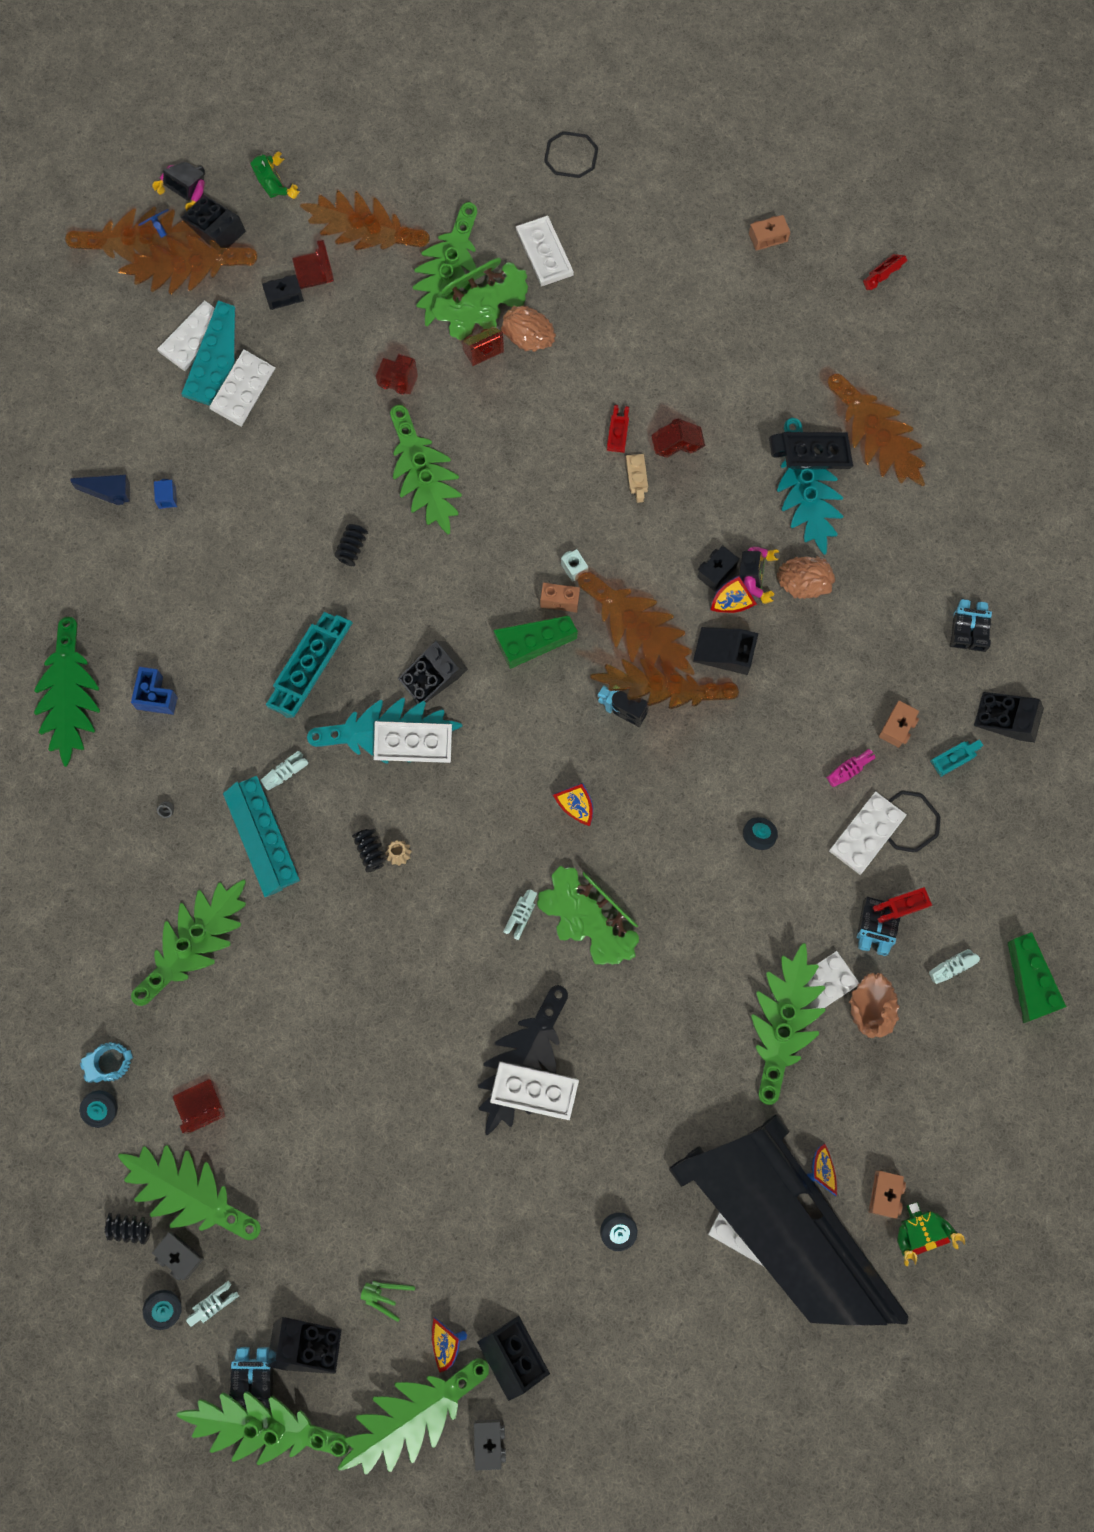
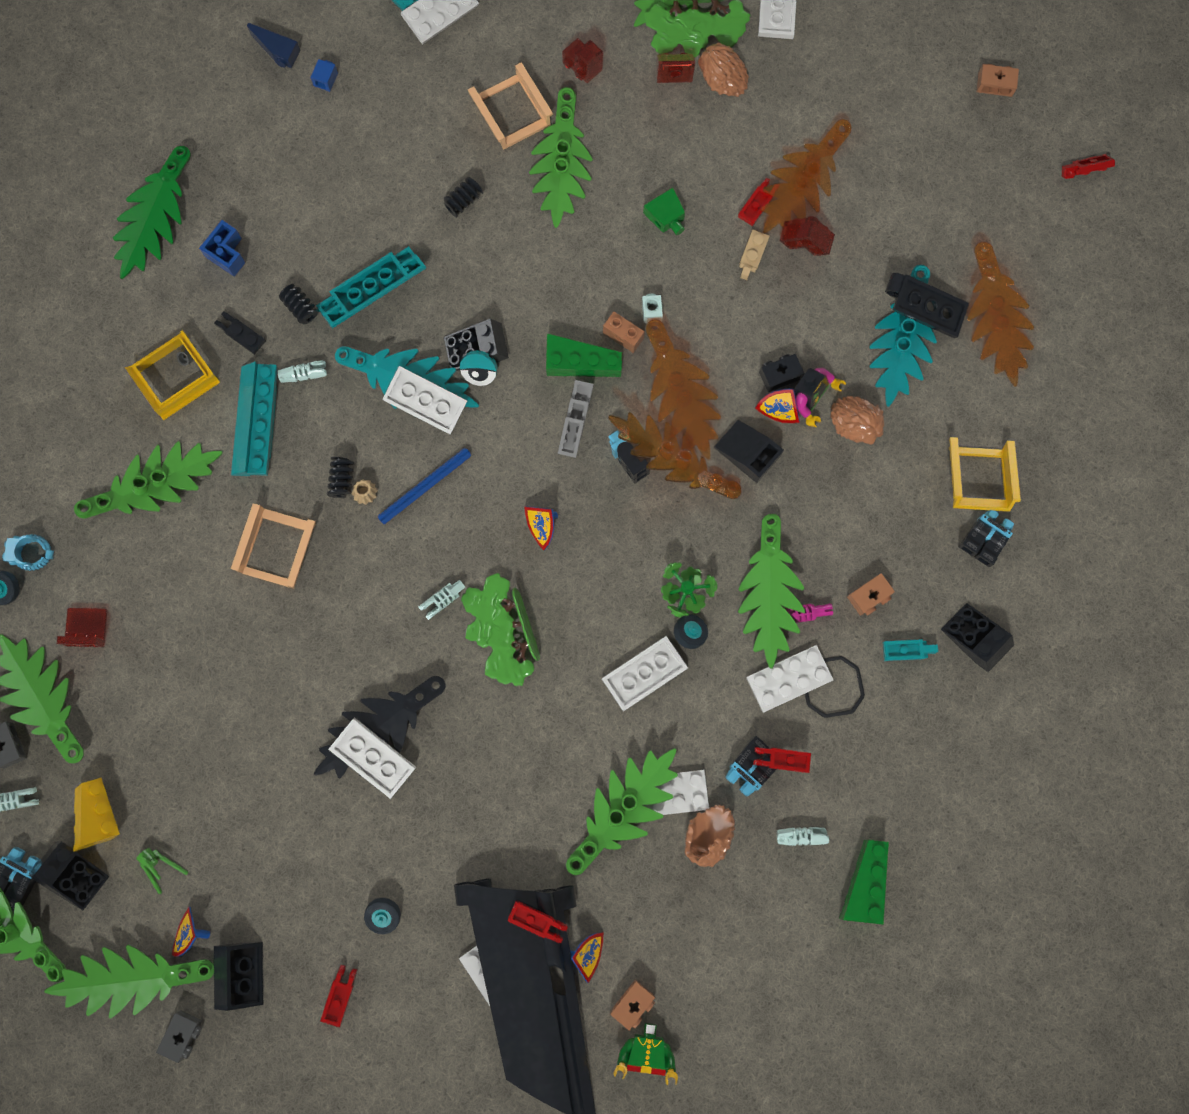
camera: 25 degrees right, 5 degrees up
none -> yellow wedge [73,778,120,852]
none -> yellow piece [124,330,220,420]
none -> black hinge [214,311,266,355]
none -> light nougat piece [231,503,316,589]
none -> black piece [279,284,320,325]
none -> red hinge [320,964,357,1028]
none -> blue axle [378,448,471,524]
none -> tile [460,350,498,386]
none -> light nougat piece [468,62,553,150]
none -> red hinge [507,900,568,943]
none -> light grey slope [558,380,594,458]
none -> white plate [602,636,688,712]
none -> green torso [643,188,685,235]
none -> bright green plant [661,562,717,617]
none -> bright green plant [738,514,805,669]
none -> clear orange plant [761,119,852,233]
none -> yellow piece [949,437,1021,512]

